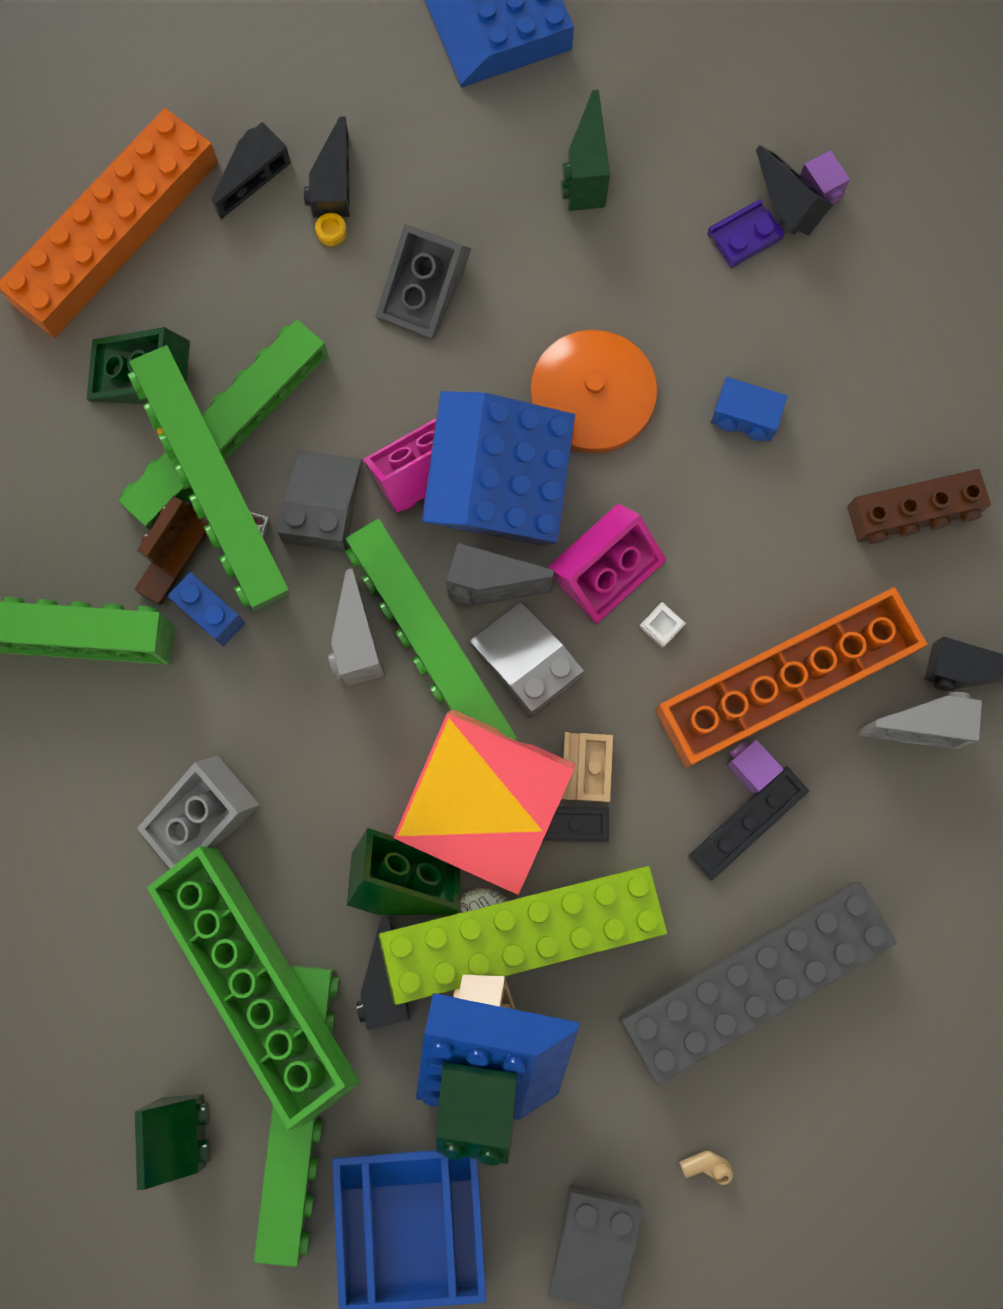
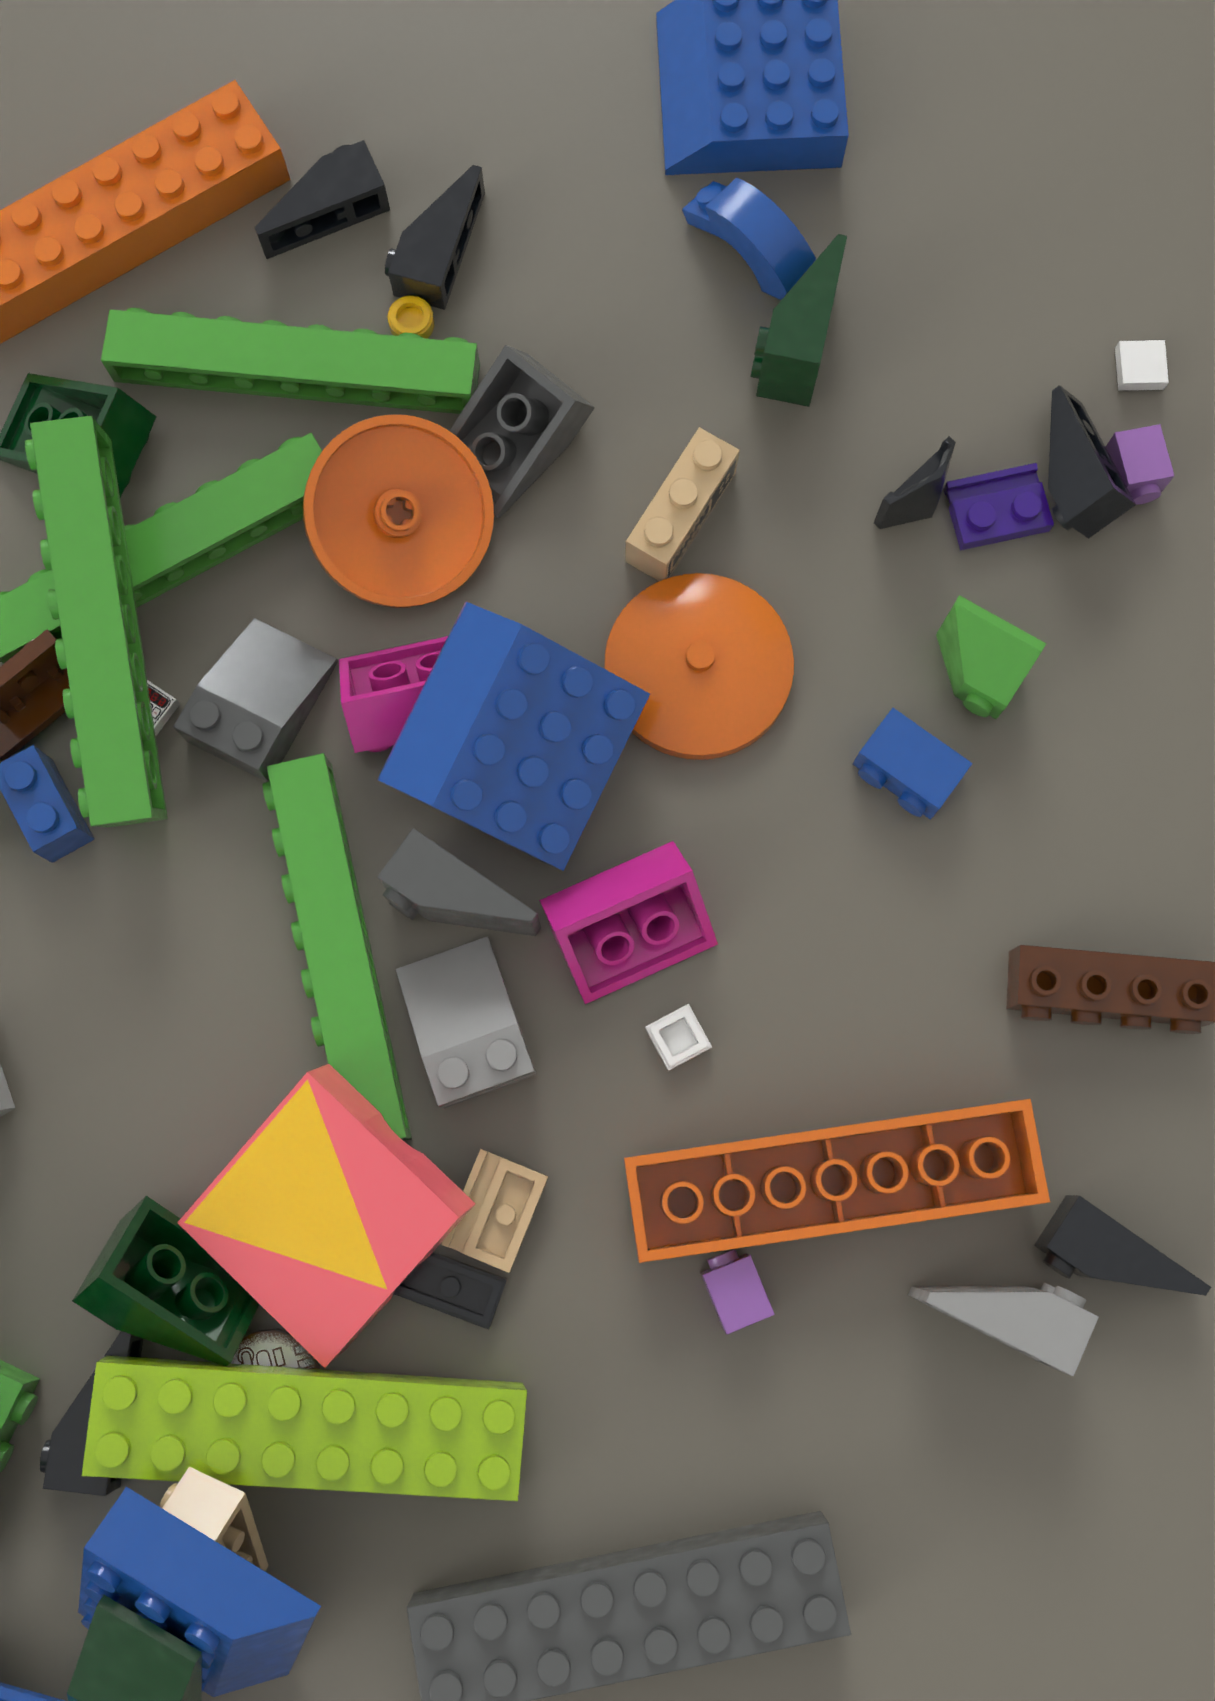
camera: 20 degrees right, 0 degrees up
light grey slope [328,568,385,687] -> none
black tile [688,766,810,881] -> none
none -> bright green brick [101,308,480,414]
none -> orange dish [303,414,494,608]
none -> tan brick [625,427,740,581]
none -> blue arch [682,178,816,300]
none -> black slope [874,436,956,529]
none -> bright green slope [936,595,1046,719]
none -> white tile [1115,340,1169,391]

